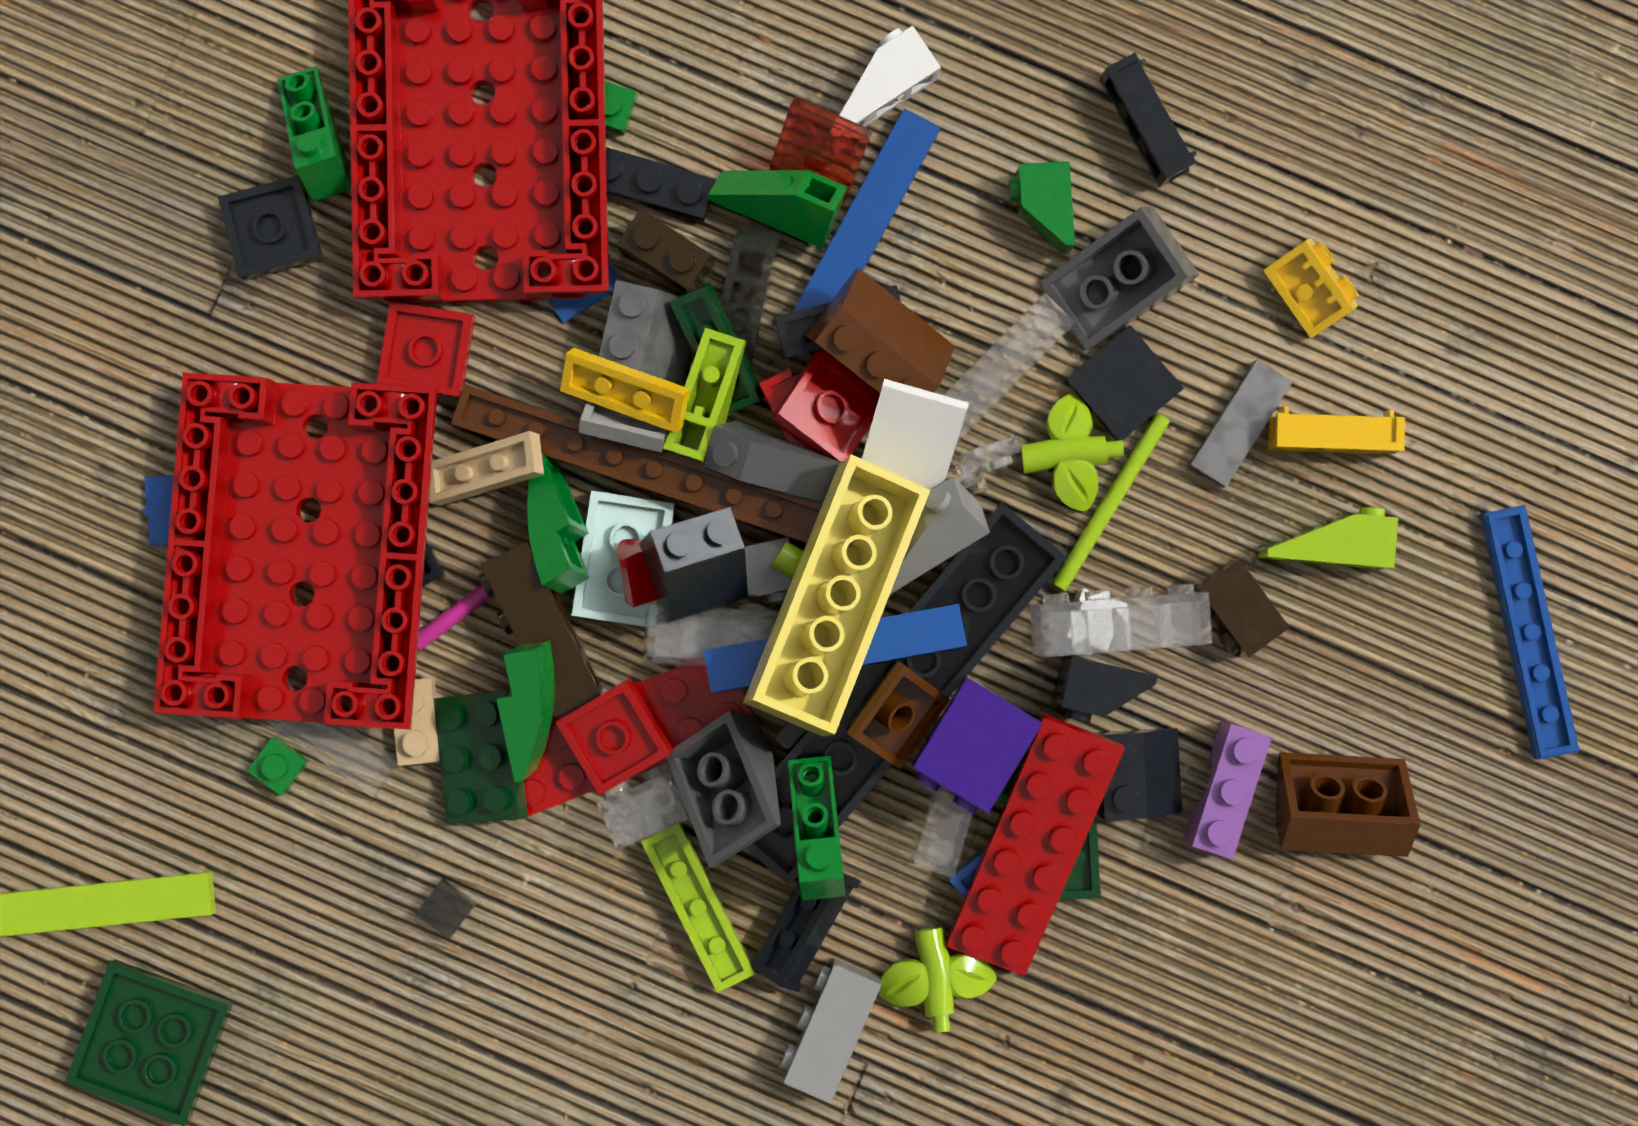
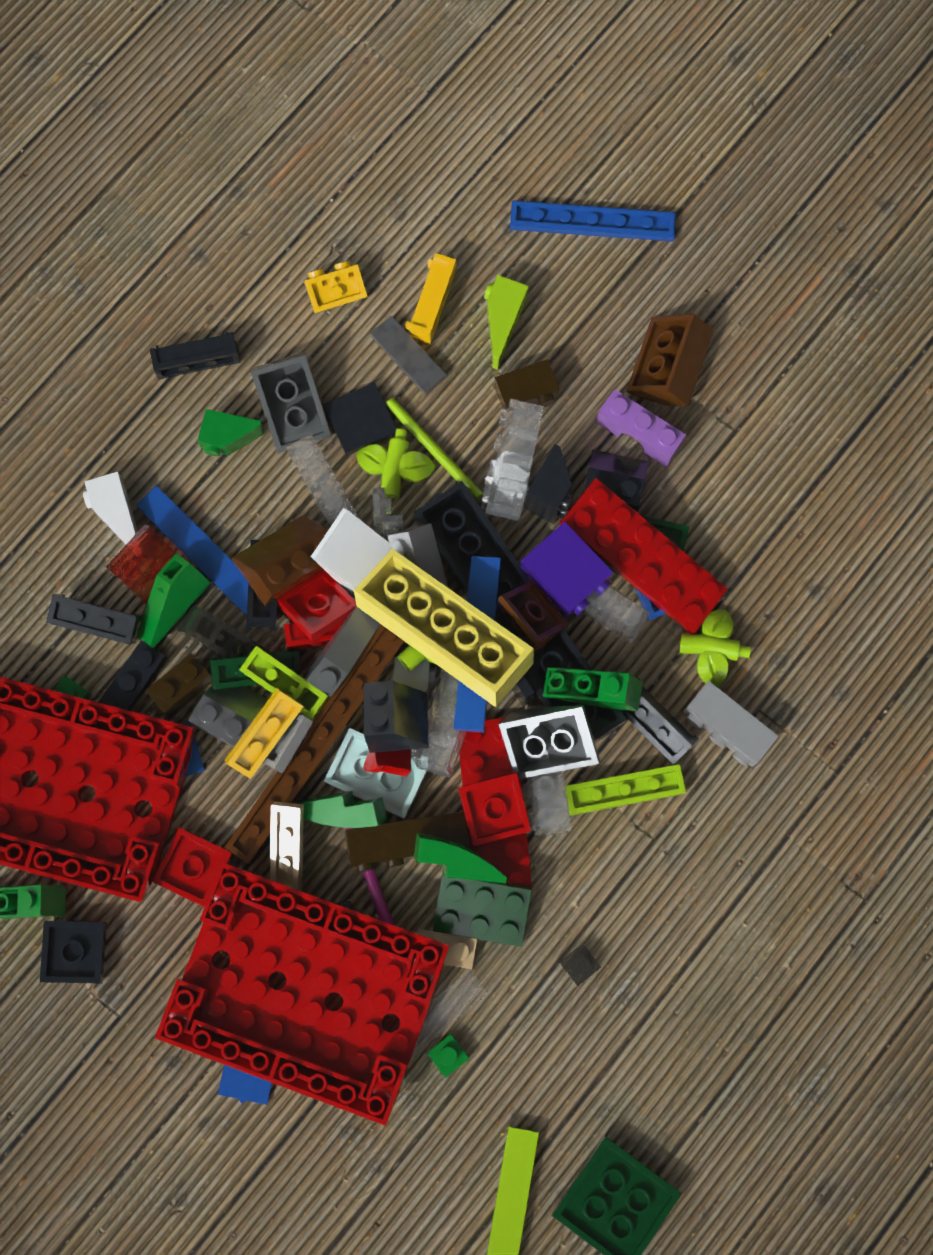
camera: 75 degrees left, 10 degrees down
none -> black container [46,594,143,645]

